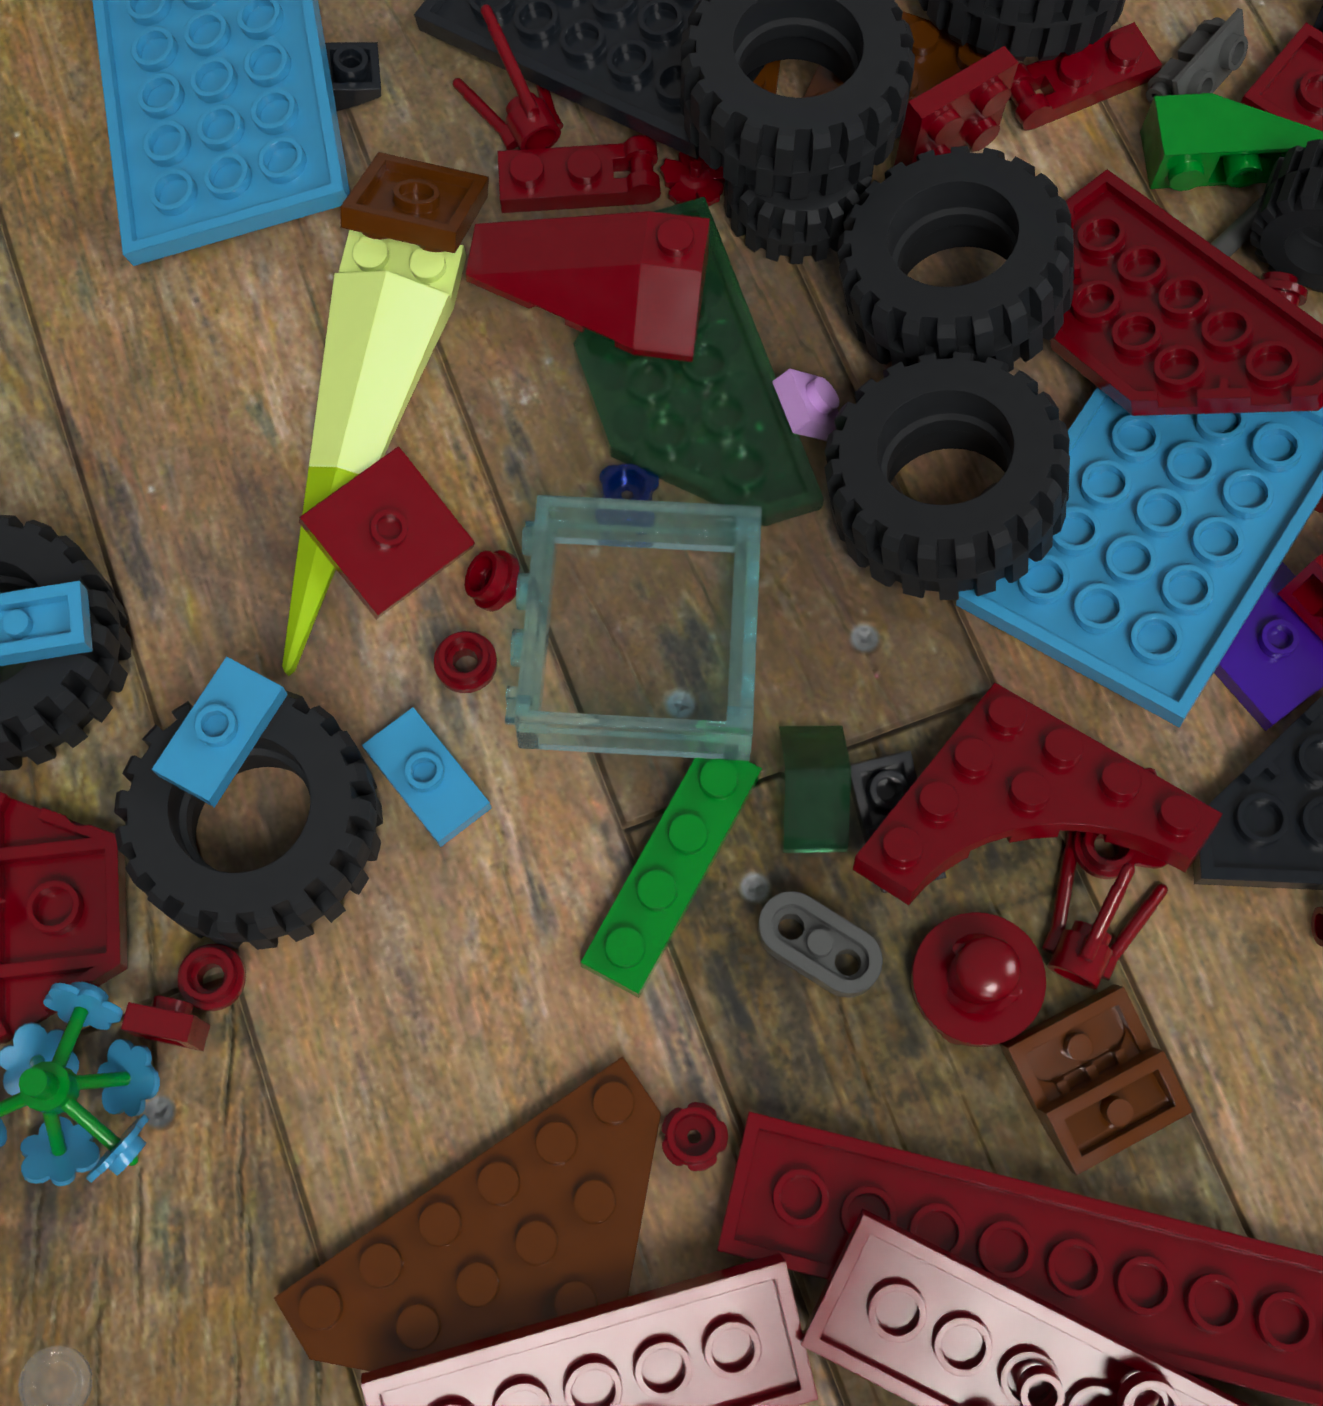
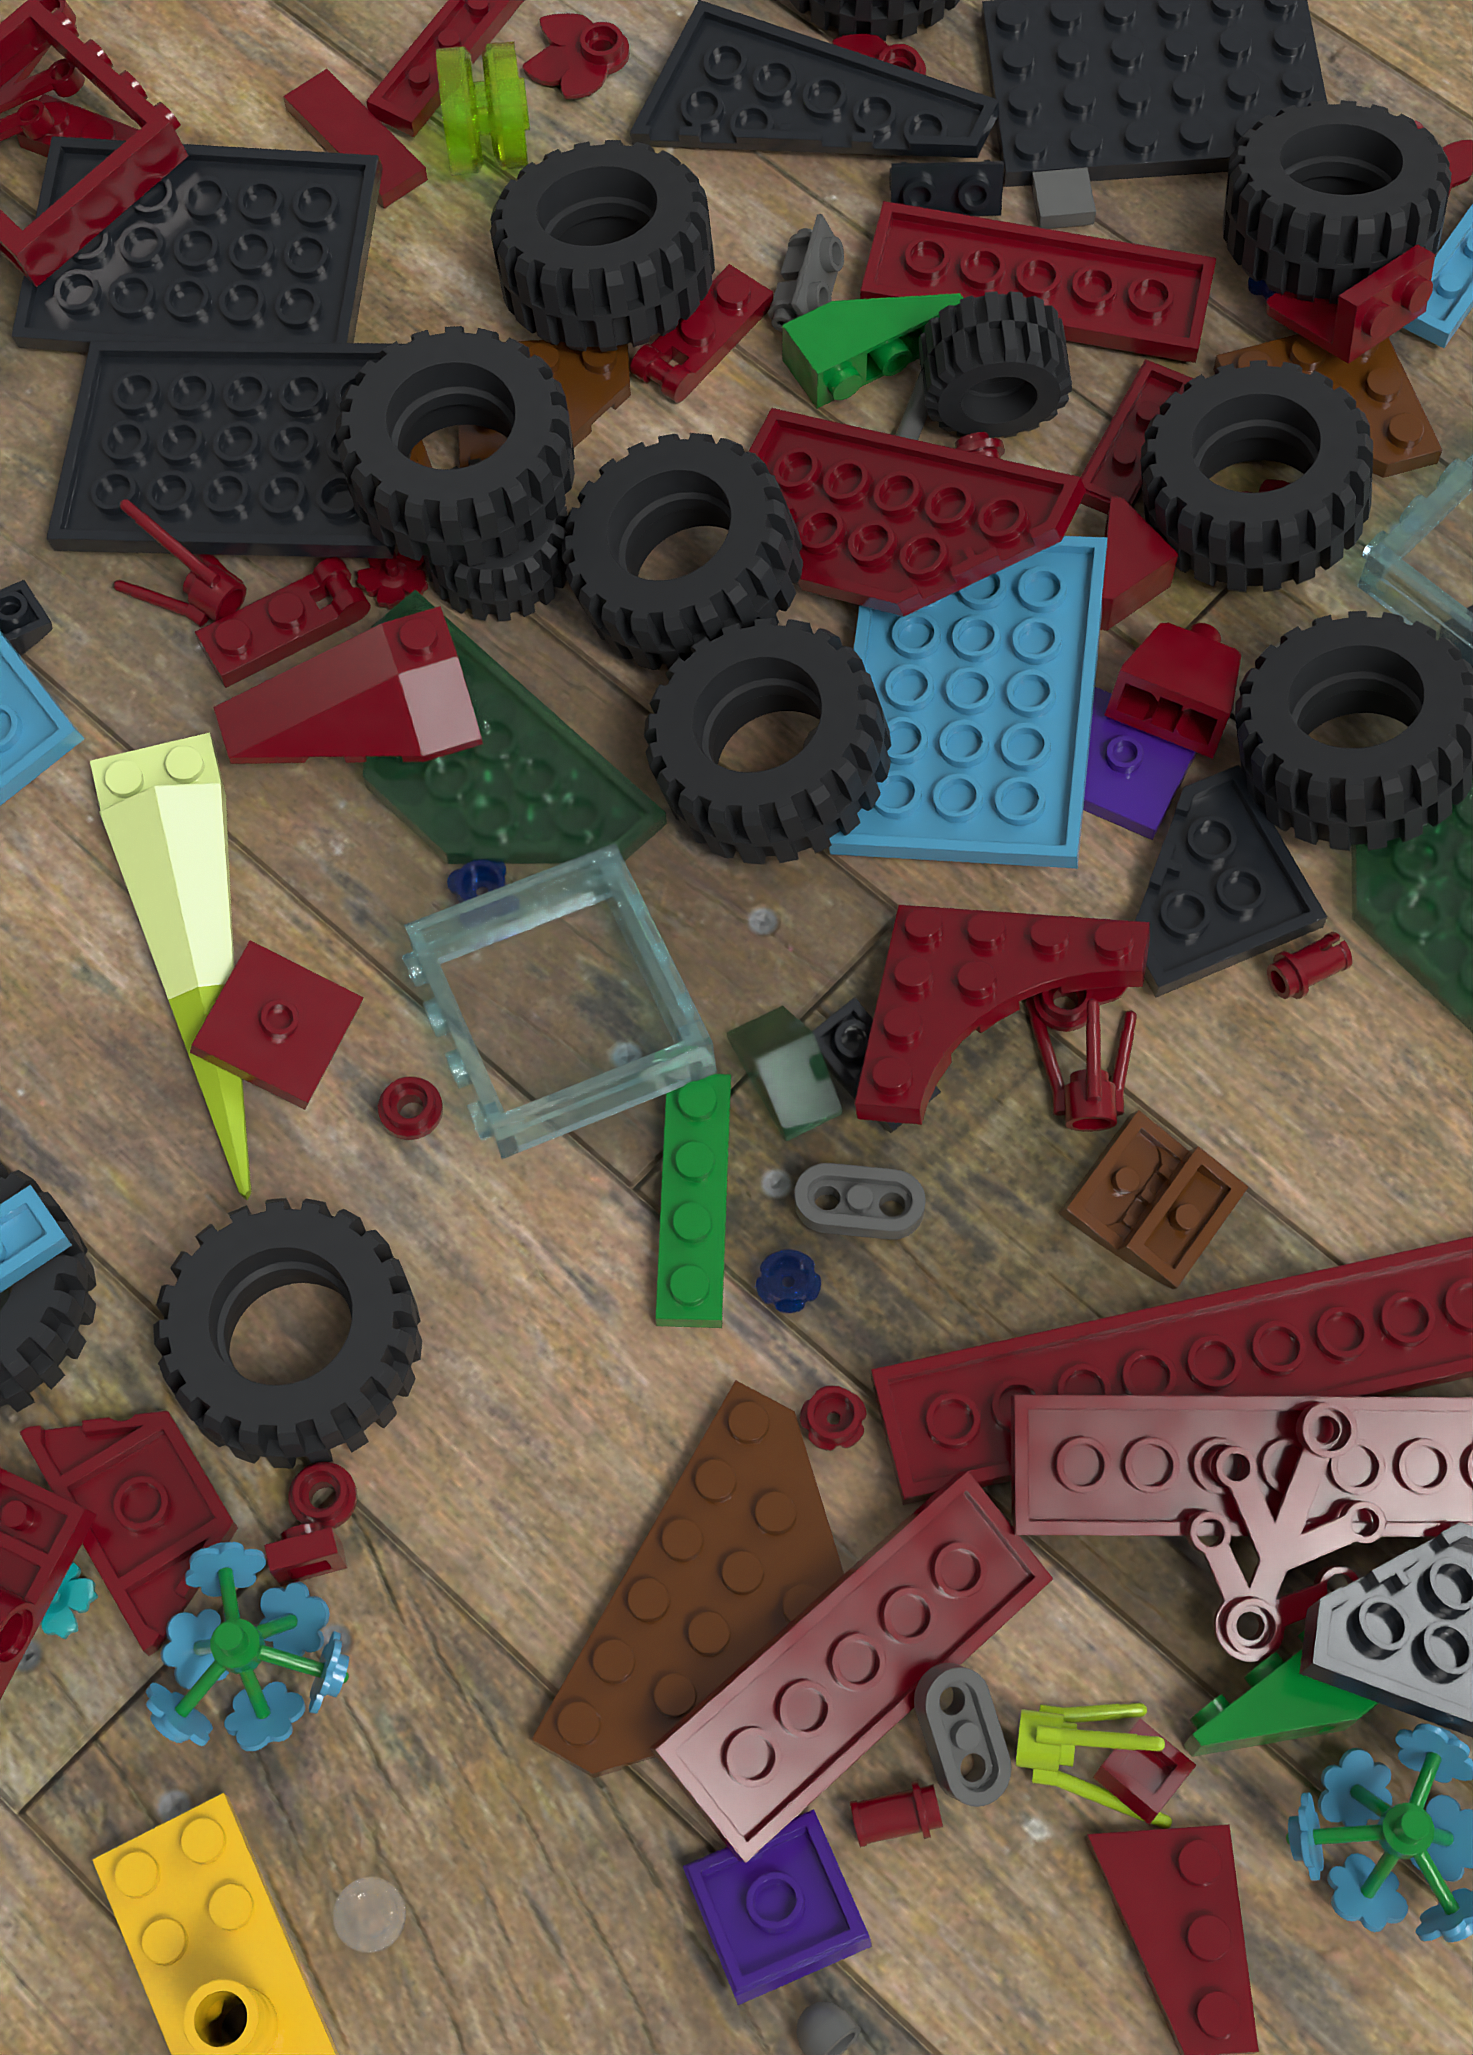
camera: 25 degrees left, 5 degrees down
dark azure plate [151,656,288,808] -> none
reddish brown plate [341,152,489,253] -> none
dark azure plate [362,707,492,847] -> none
dark red plate [464,550,521,612] -> none
lavender plate [772,368,839,441] -> none
dark red plate [894,46,1019,166] -> none
dark red plate [911,912,1046,1047] -> none
none -> clear blue plate [756,1250,821,1314]

